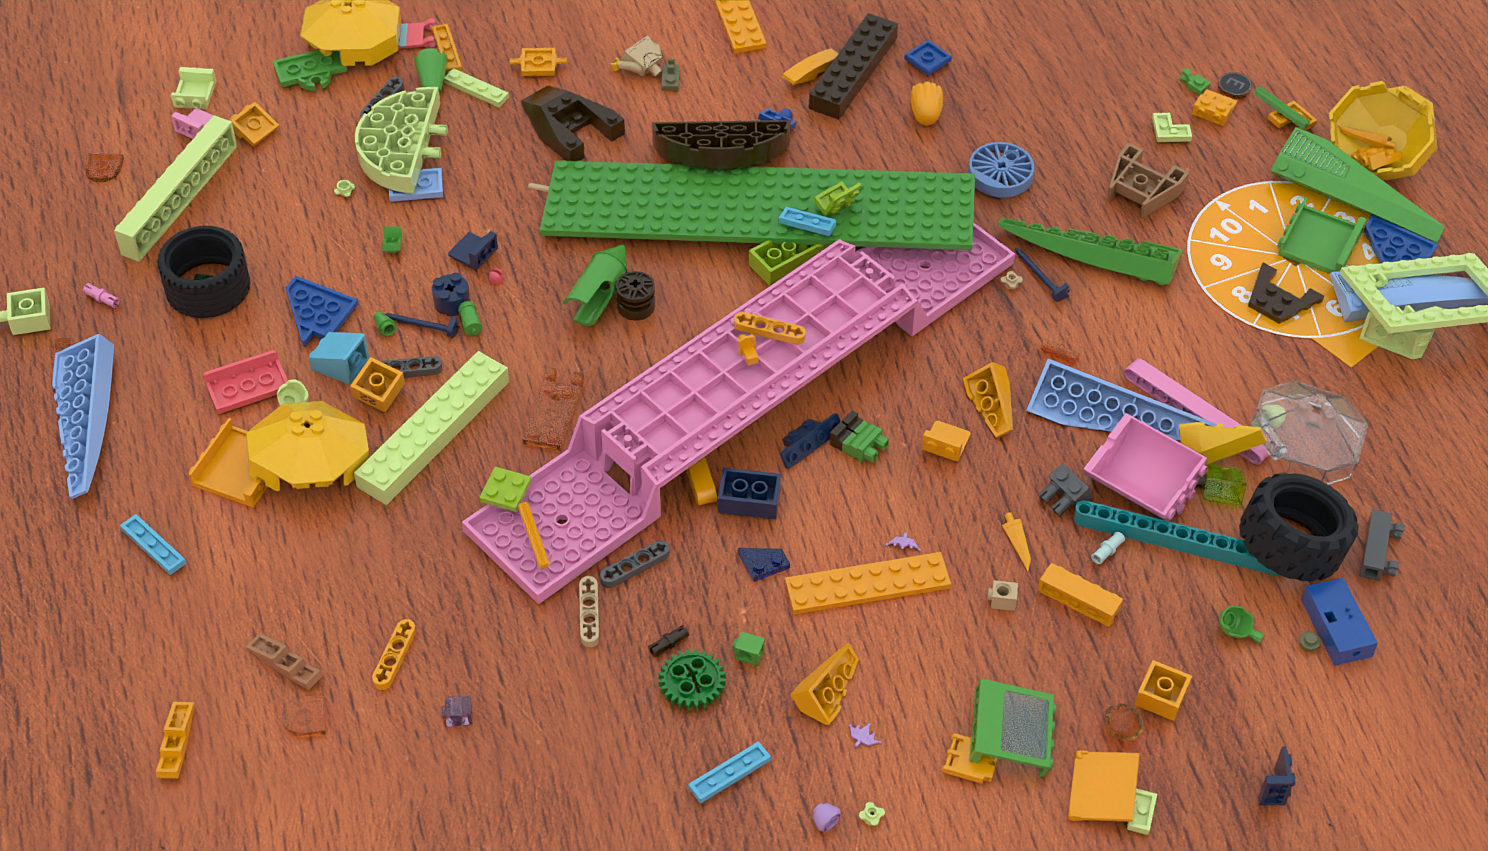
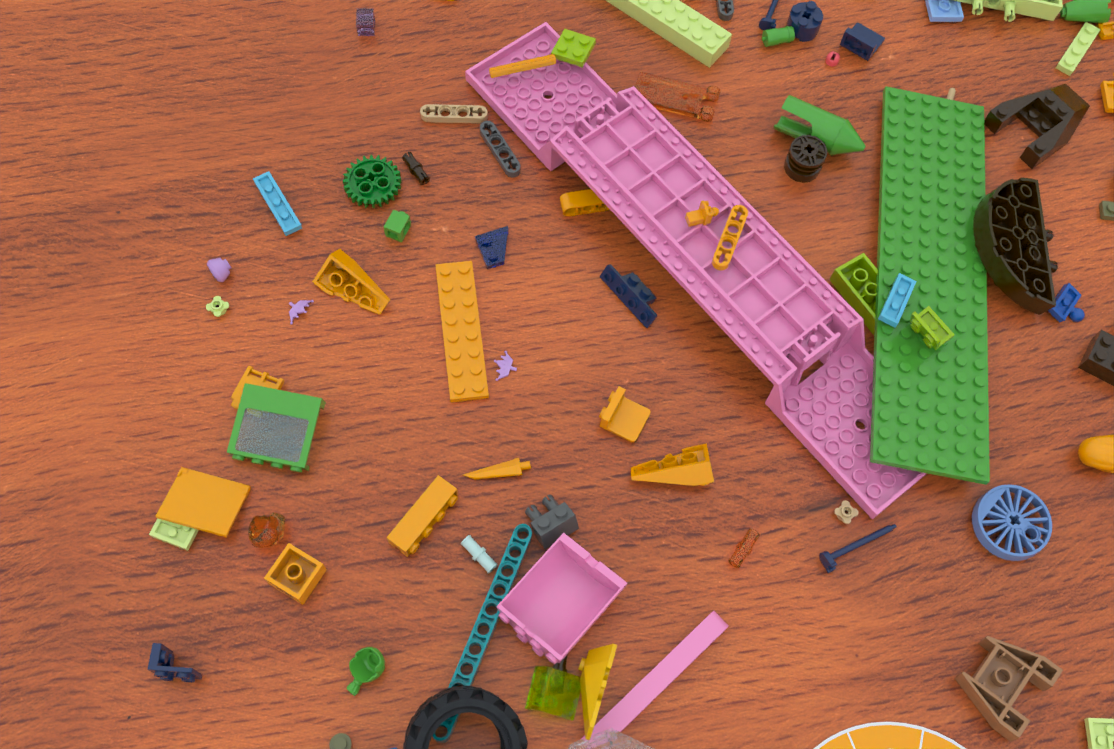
camera: 90 degrees right, 15 degrees up
dark blue brick [718,467,782,519] -> none
bright green hips [830,410,889,463] -> none
tan brick [987,580,1018,611] -> none
bright green wedge [997,218,1183,285] -> none
light blue wedge [1026,359,1217,441] -> none

